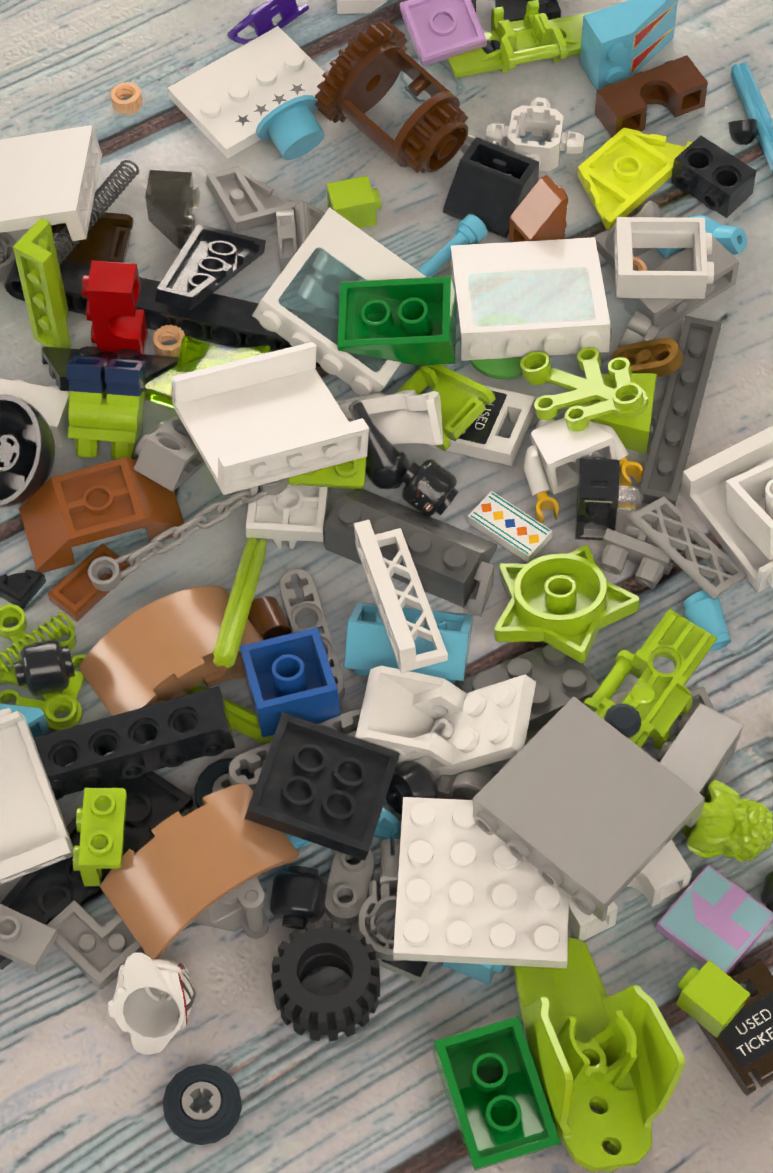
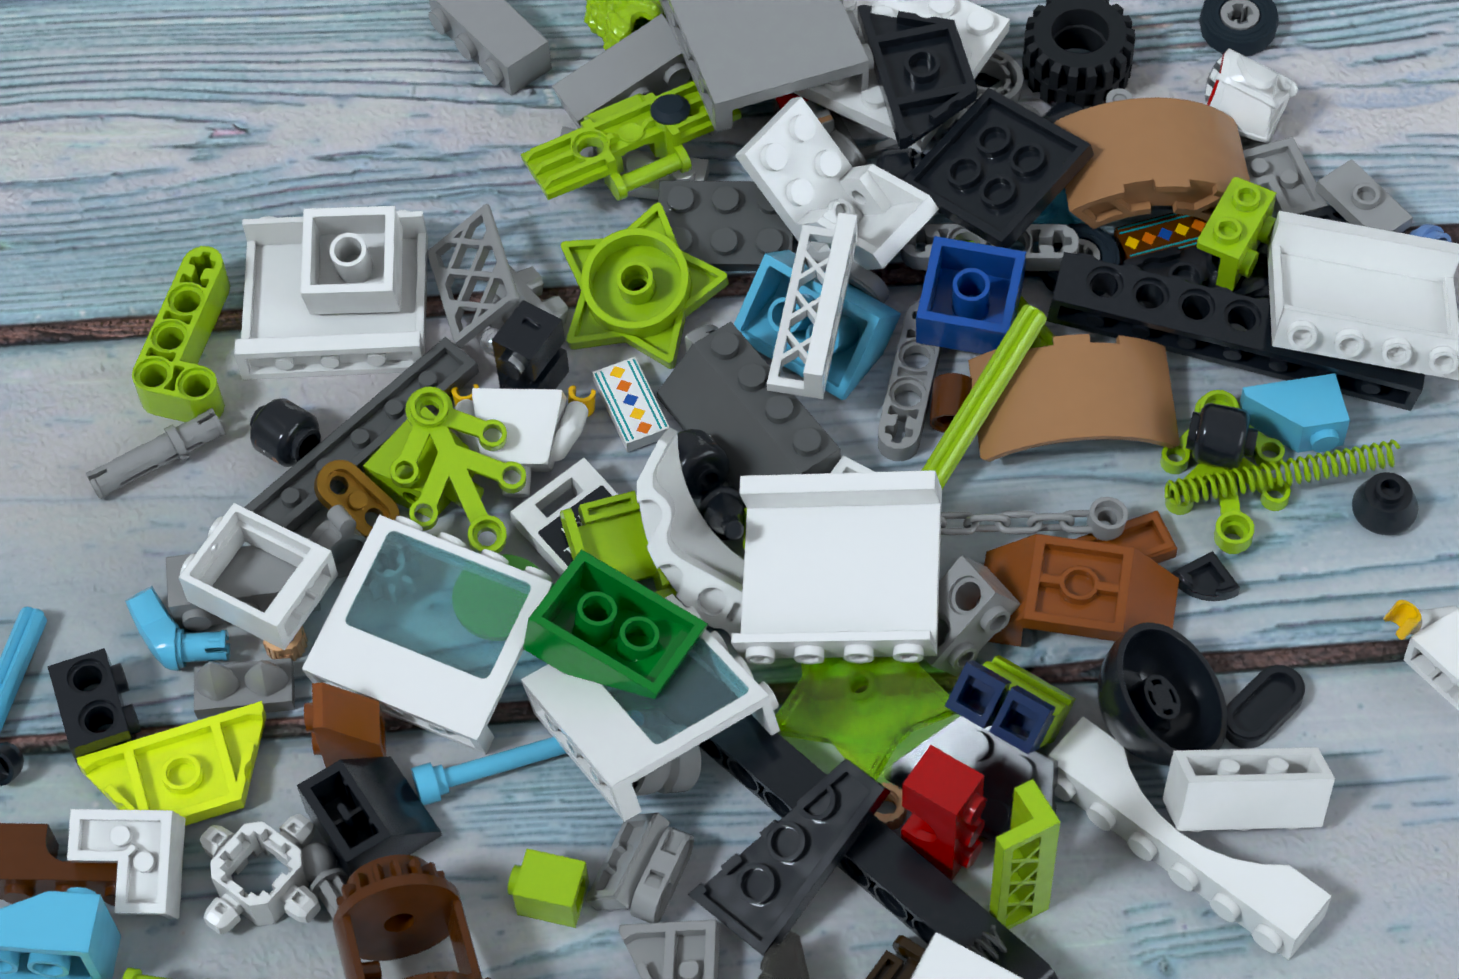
camera: 150 degrees left, 0 degrees up
medium azure cone [683,590,732,651] -> none
none -> white panel [67,809,186,919]
none -> black head [250,398,321,467]
none -> black wing [857,5,978,150]

